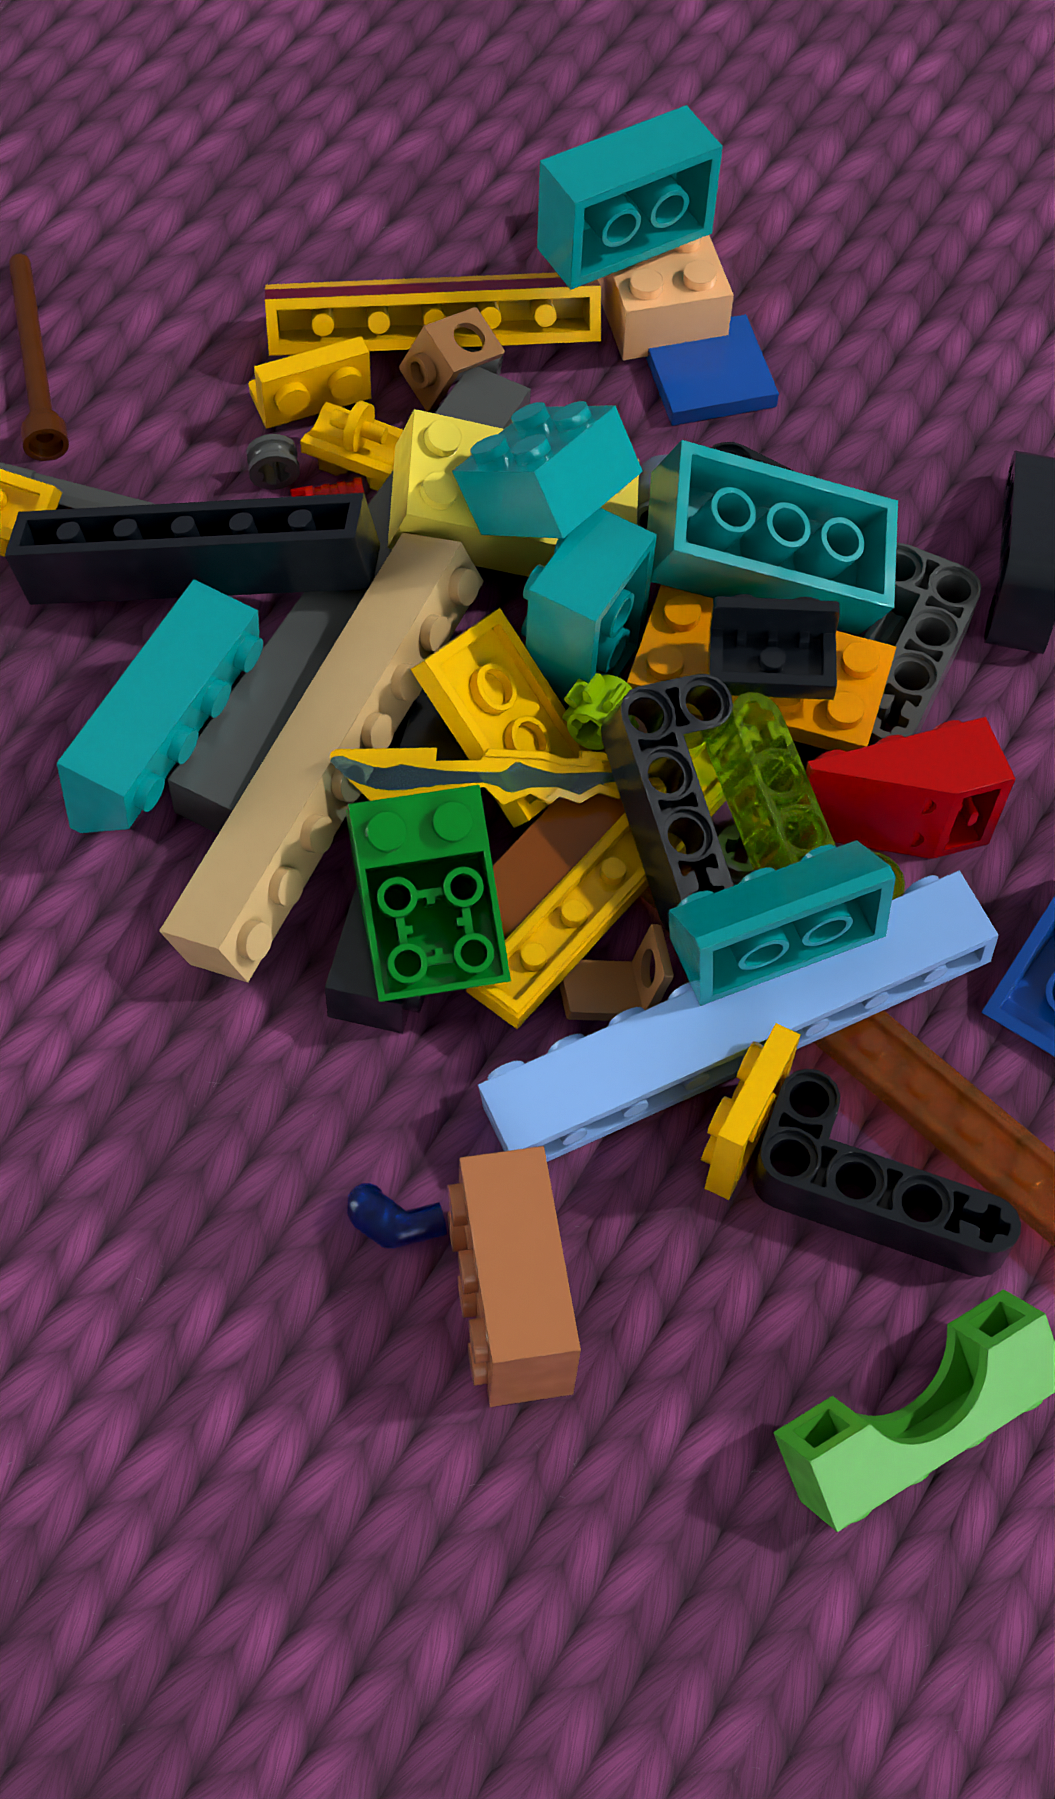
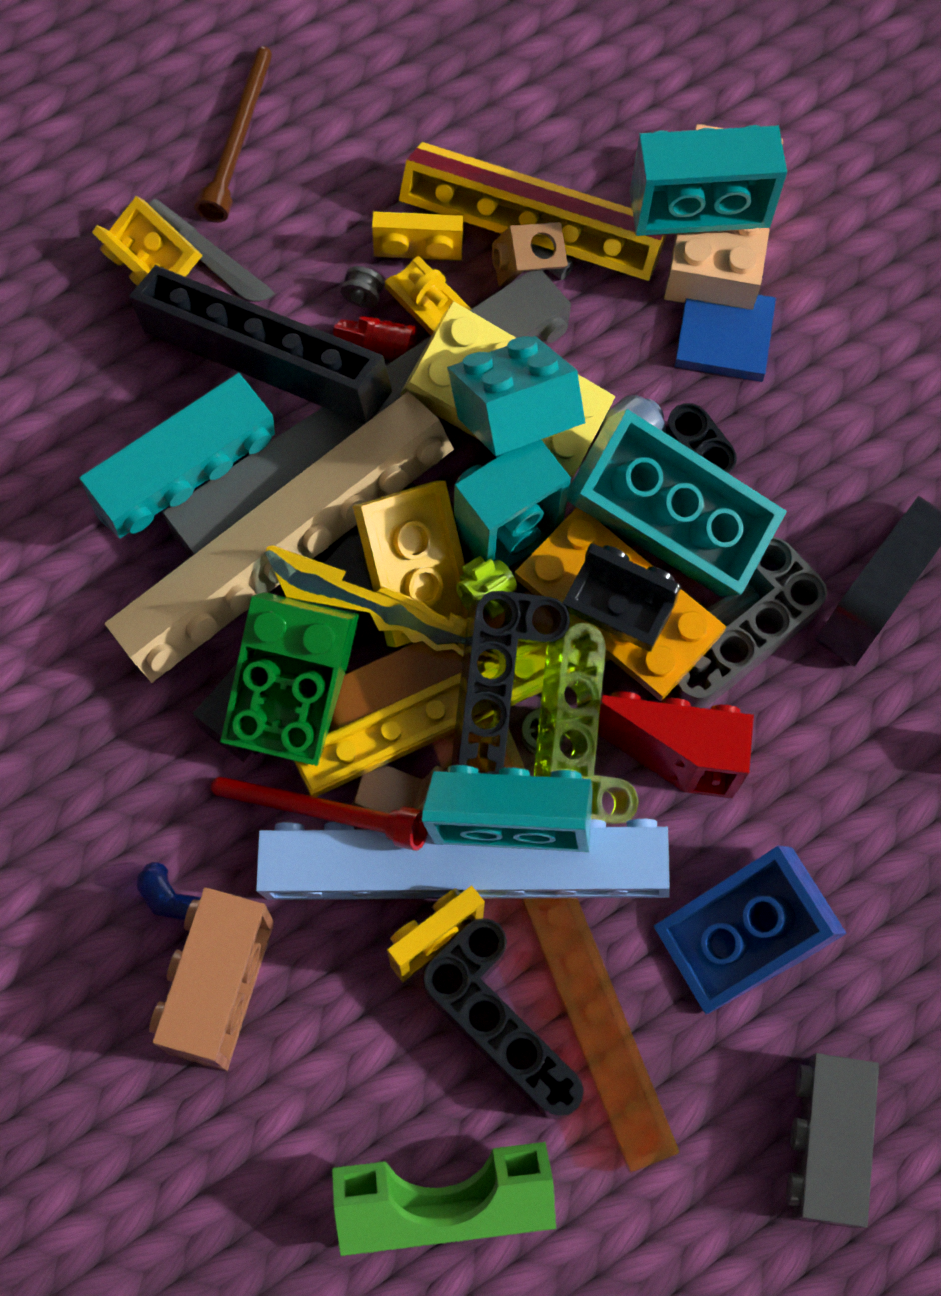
camera: 25 degrees right, 10 degrees up
none -> red piece [211,777,428,851]

